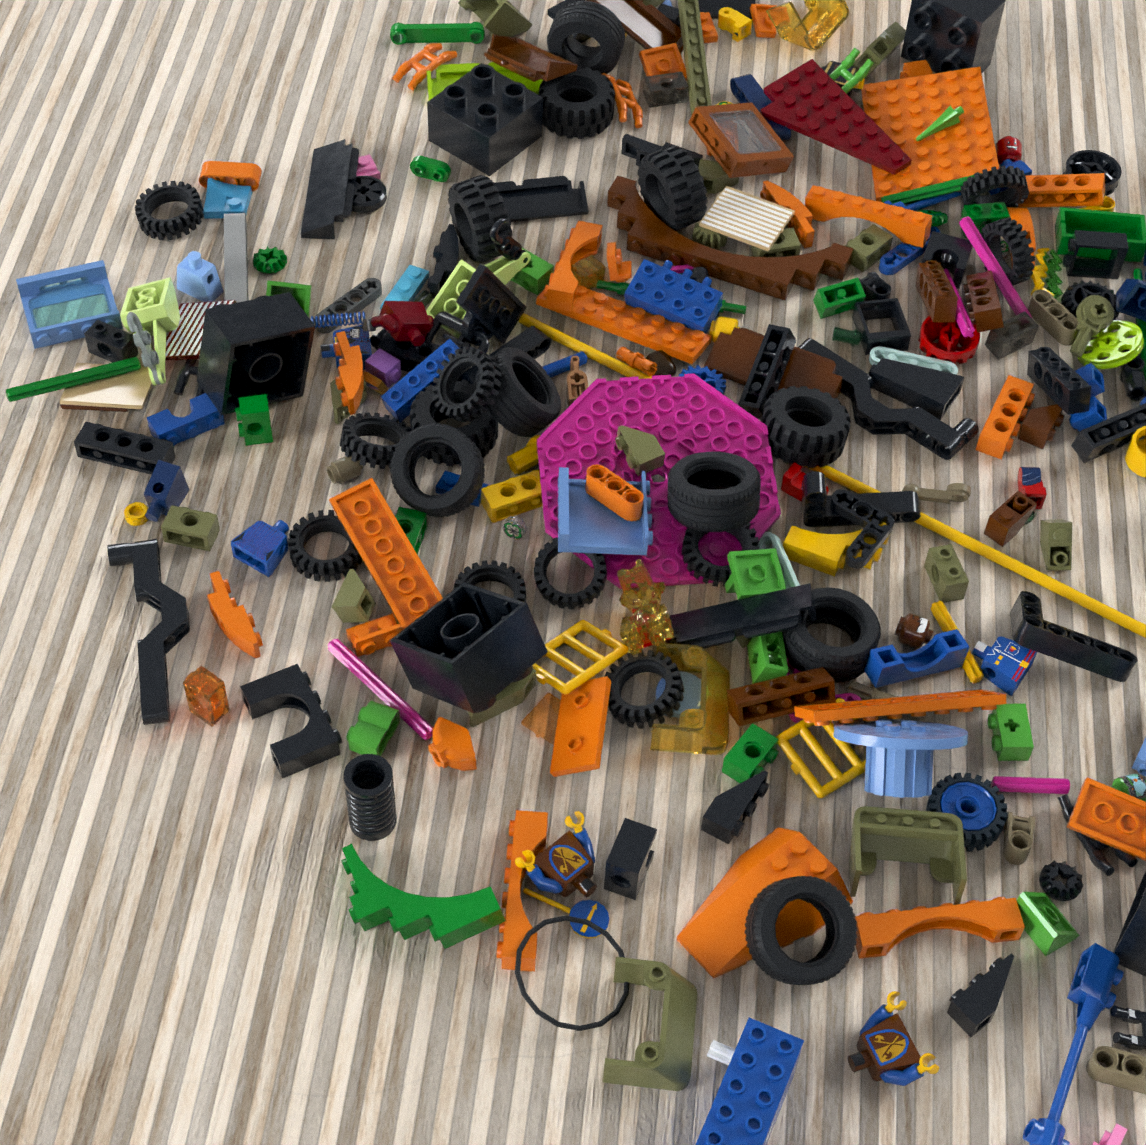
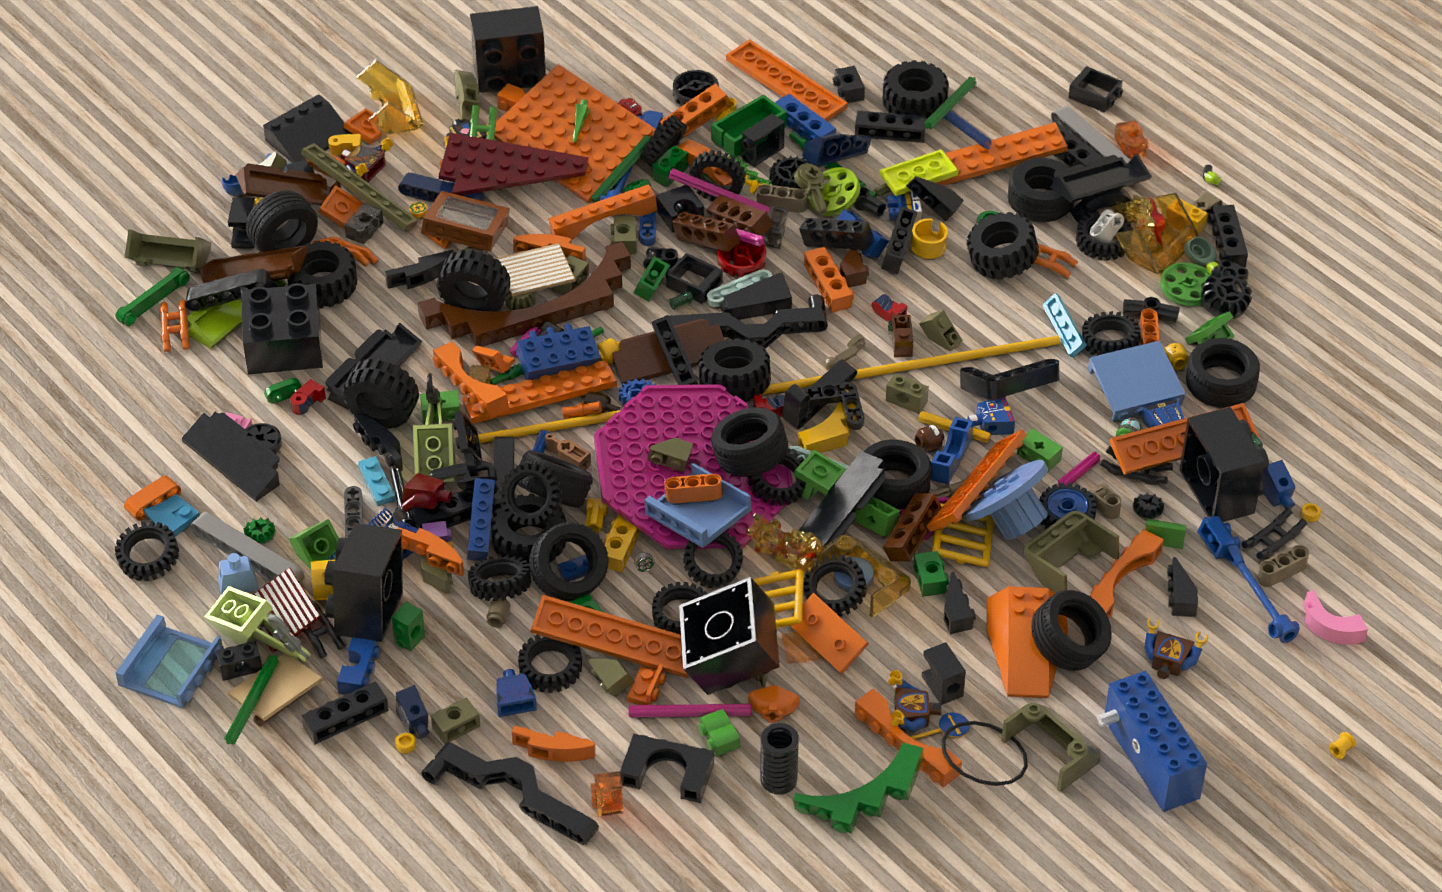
camera: 45 degrees left, 5 degrees down
none -> black beam [185,269,278,311]
none -> red leg [290,379,326,415]
none -> torso [341,138,394,183]

